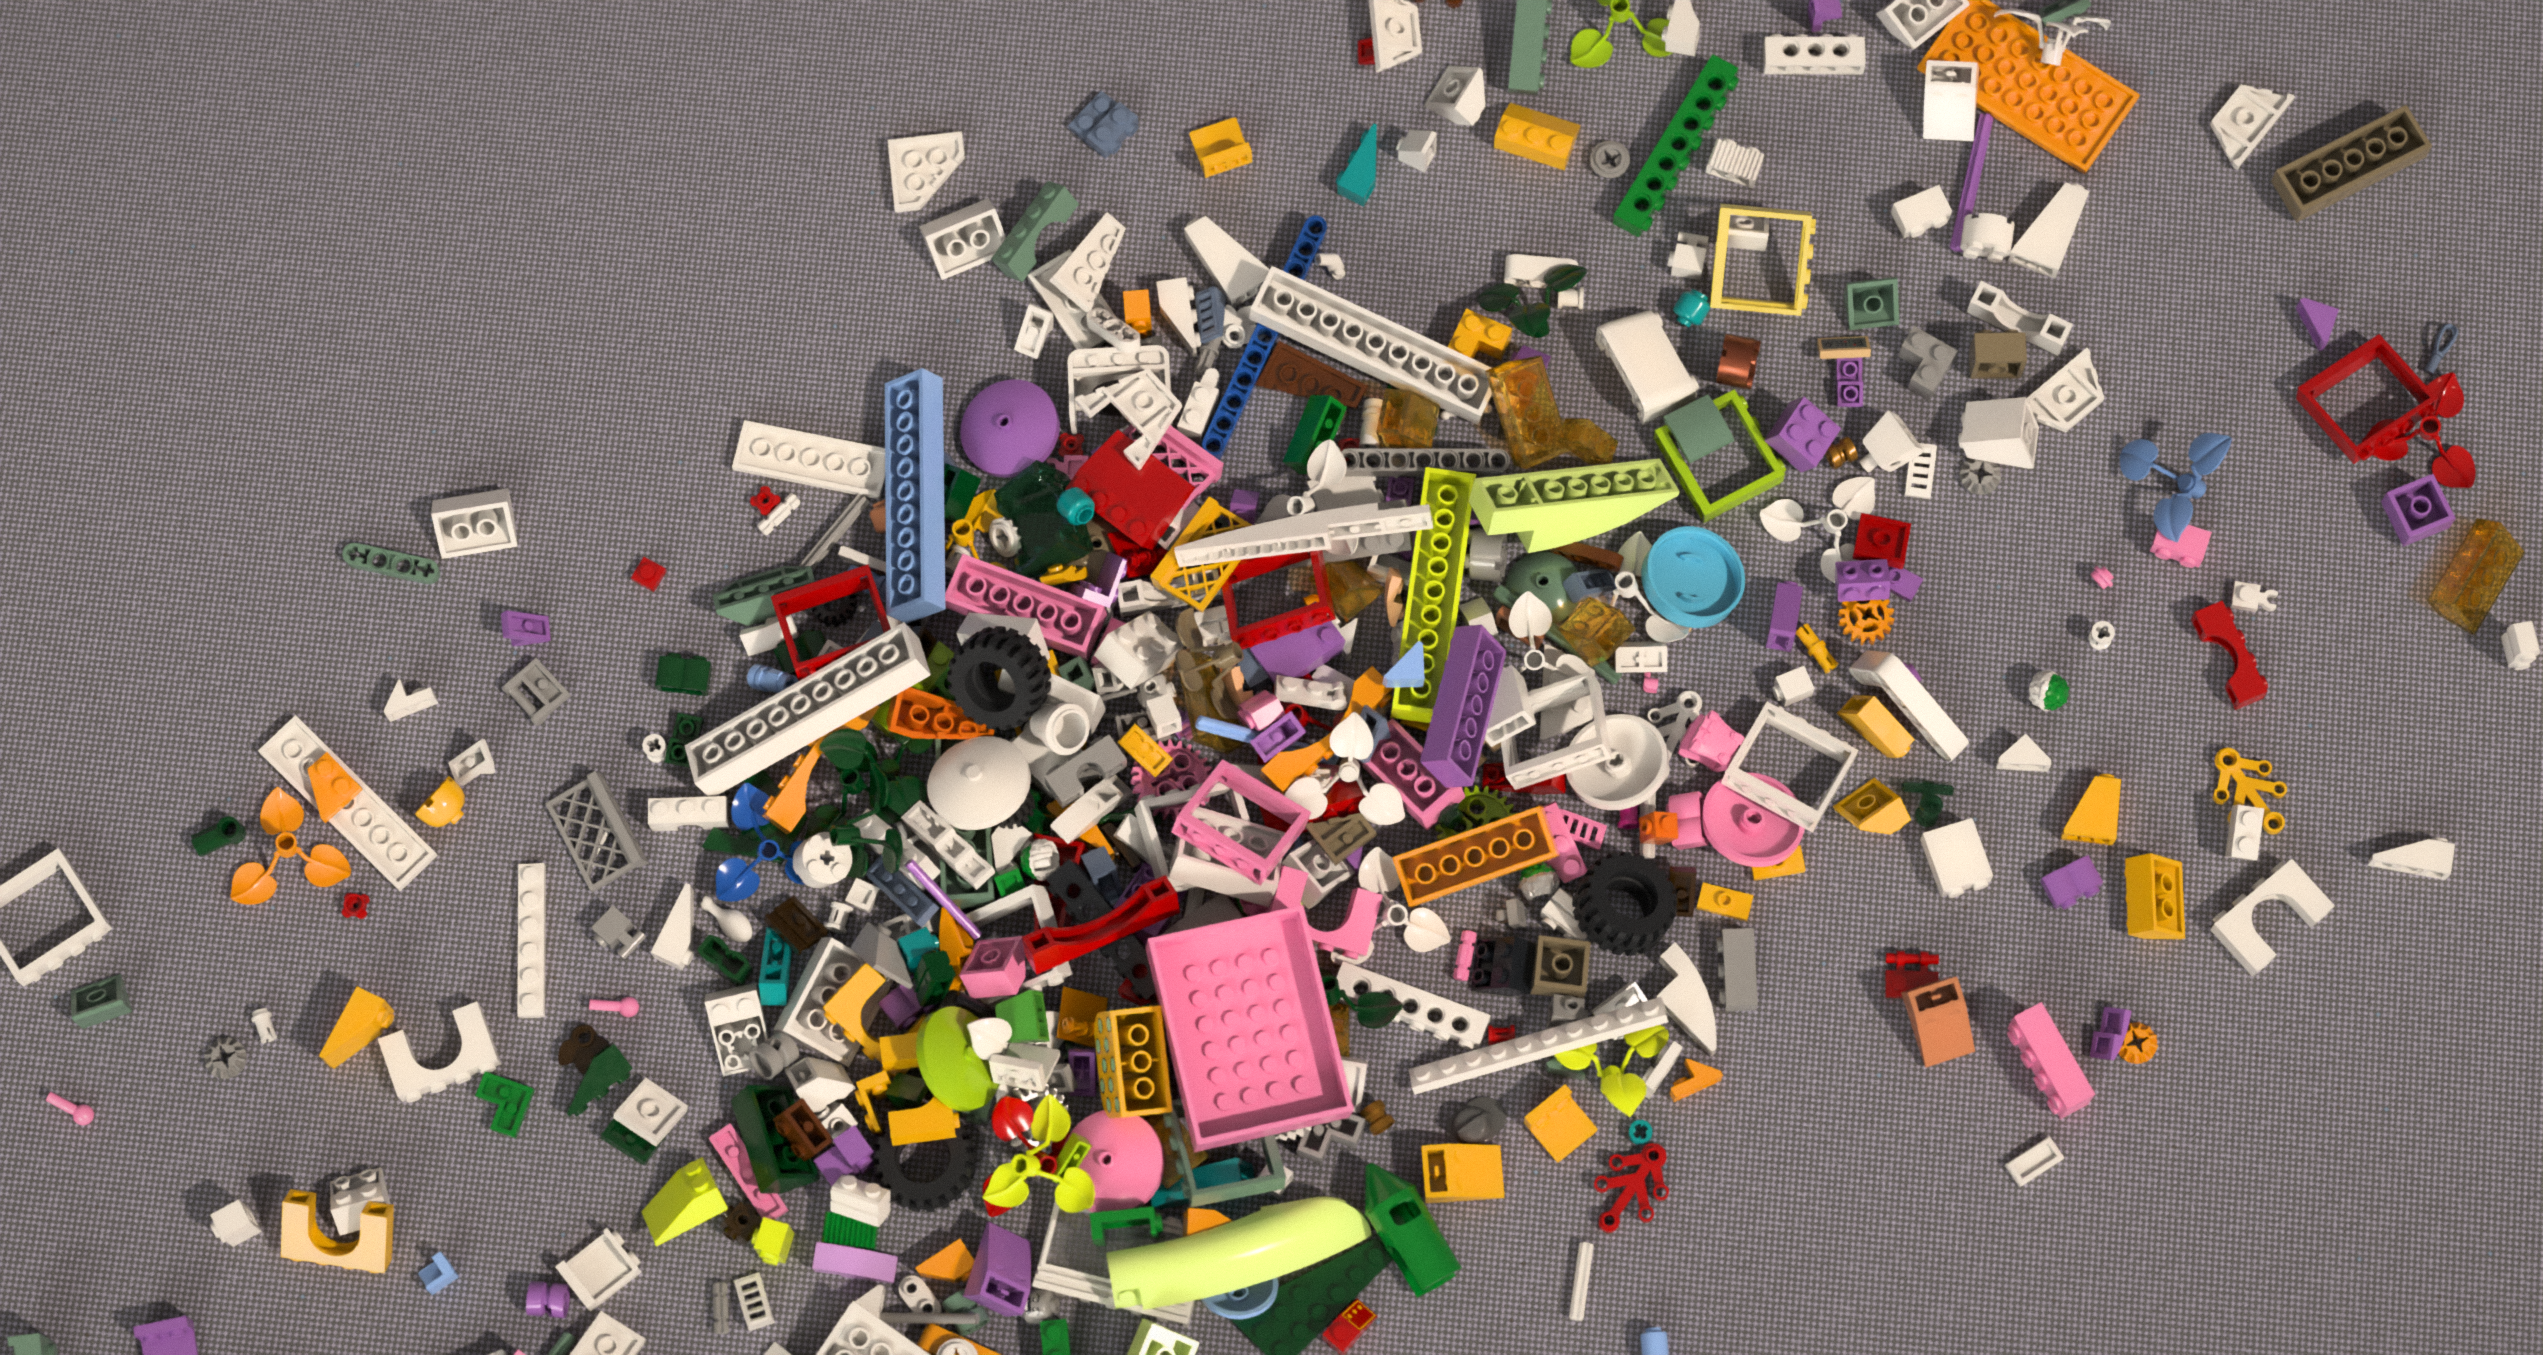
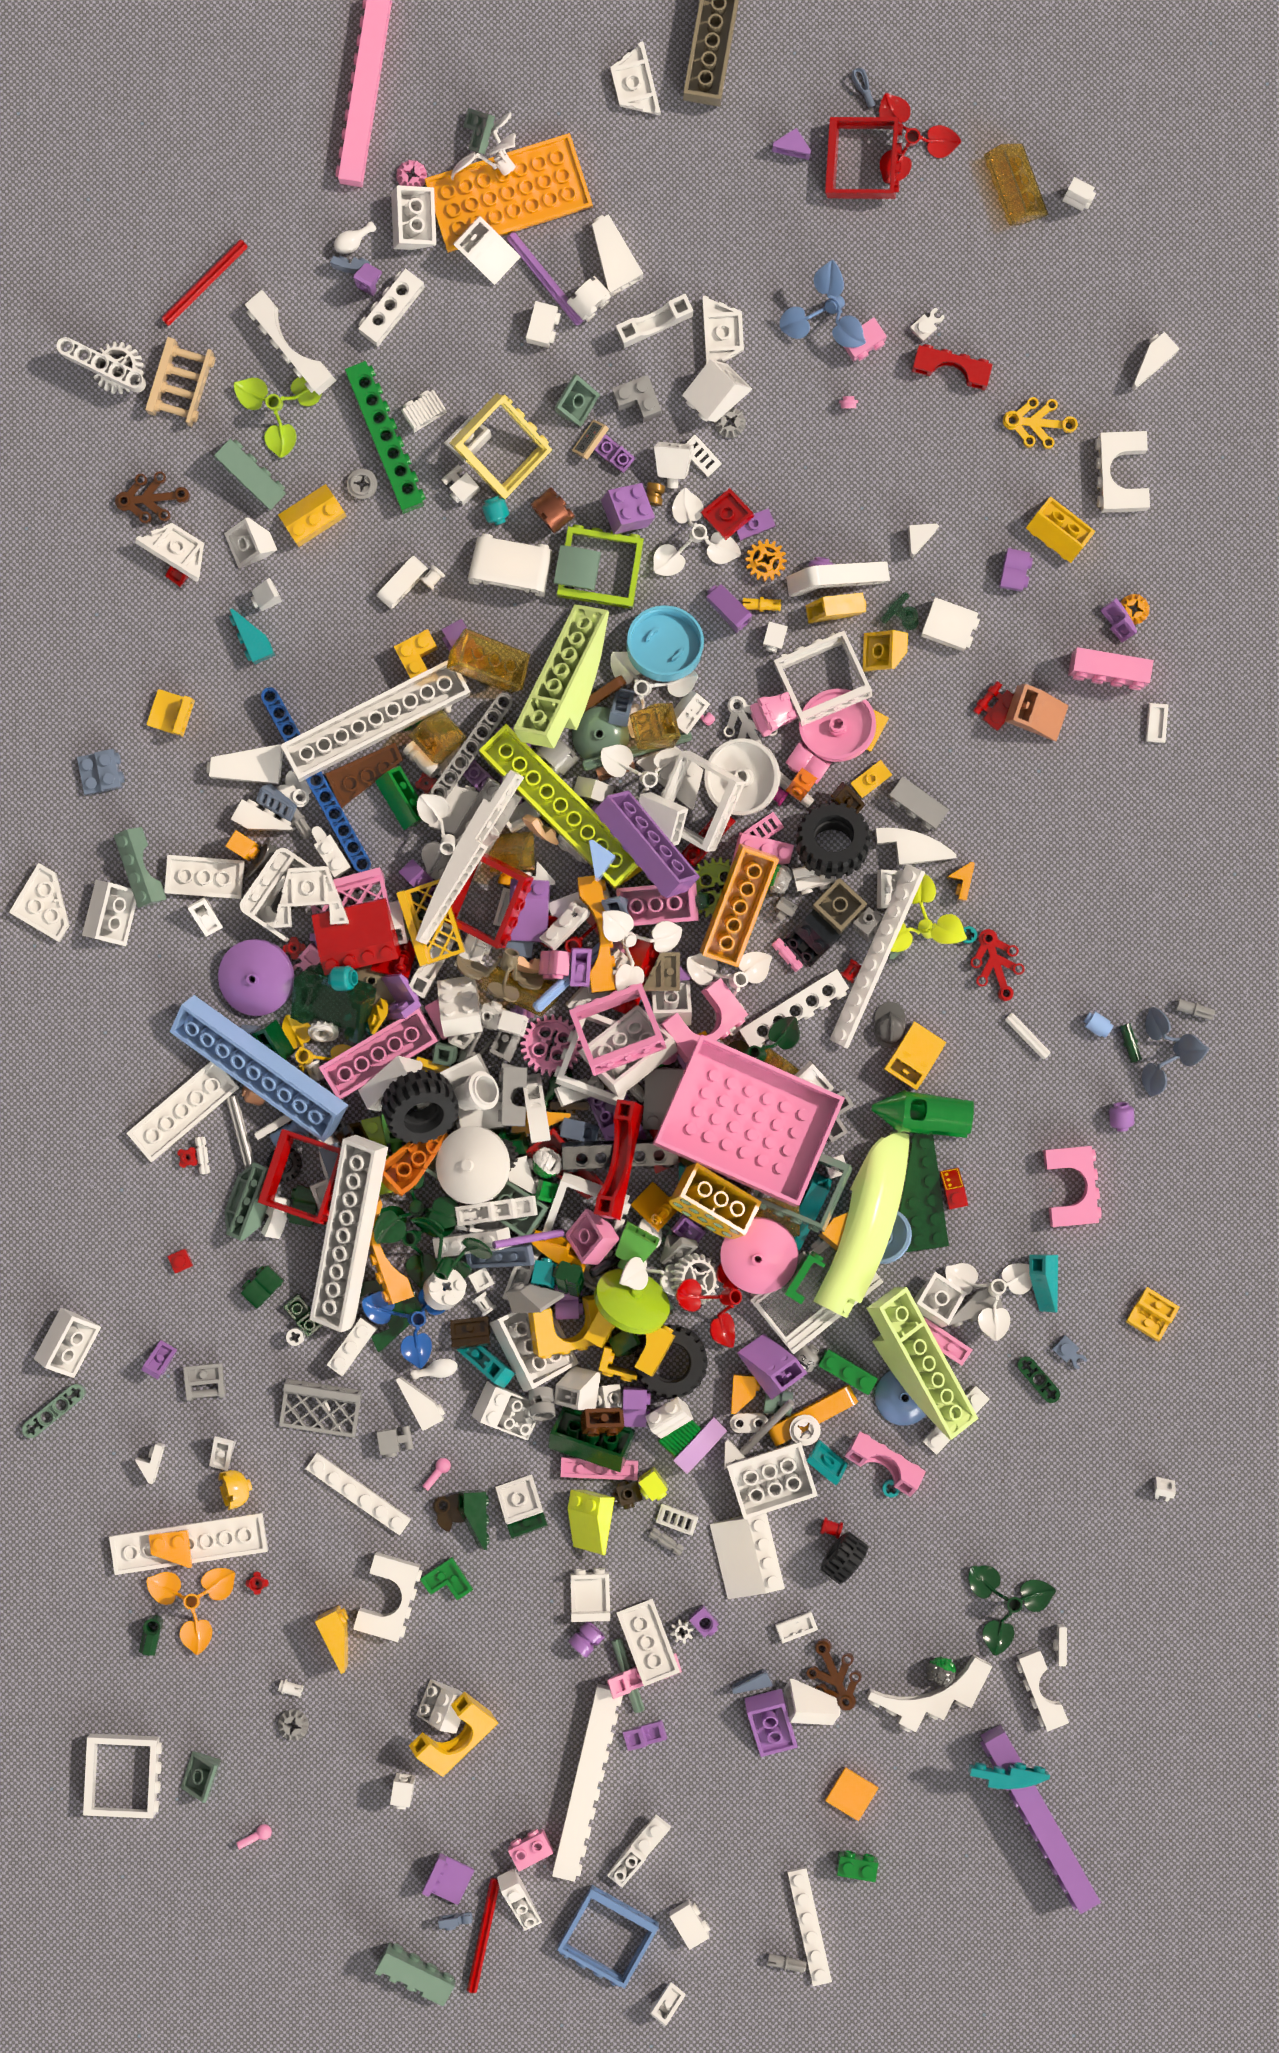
camera: 60 degrees left, 15 degrees up
light blue panel [418,1251,459,1295] -> none
dark green brick [697,935,753,986] -> none
light blue axle [747,664,799,693] -> none
neon yellow plant [983,1094,1095,1213] -> none
white bracket [989,1043,1060,1092] -> none
white wing [1049,212,1126,313] -> none
lime piece [1052,1133,1092,1184] -> none
white beam [1087,308,1141,353] -> none
yellow plate [1117,724,1173,778] -> none
white arm [1314,253,1345,280] -> none
pearl gold wheel [1359,1099,1396,1136] -> none
dark green plant [1476,264,1588,338] -> none
yellow bracket [1524,1084,1597,1162] -> none
clear yellow brick [1557,418,1618,464] -> none
white plate [1642,1041,1683,1100] -> none
medium lavender brick [1835,559,1890,602] -> none
dark tan brick [1969,329,2027,379] -> none
piece [2029,670,2069,711] -> none
yellow slope [2060,774,2121,846] -> none
white bush [2088,621,2115,650] -> none
white brick [2225,805,2264,861] -> none
medium lavender brick [2381,474,2456,547] -> none

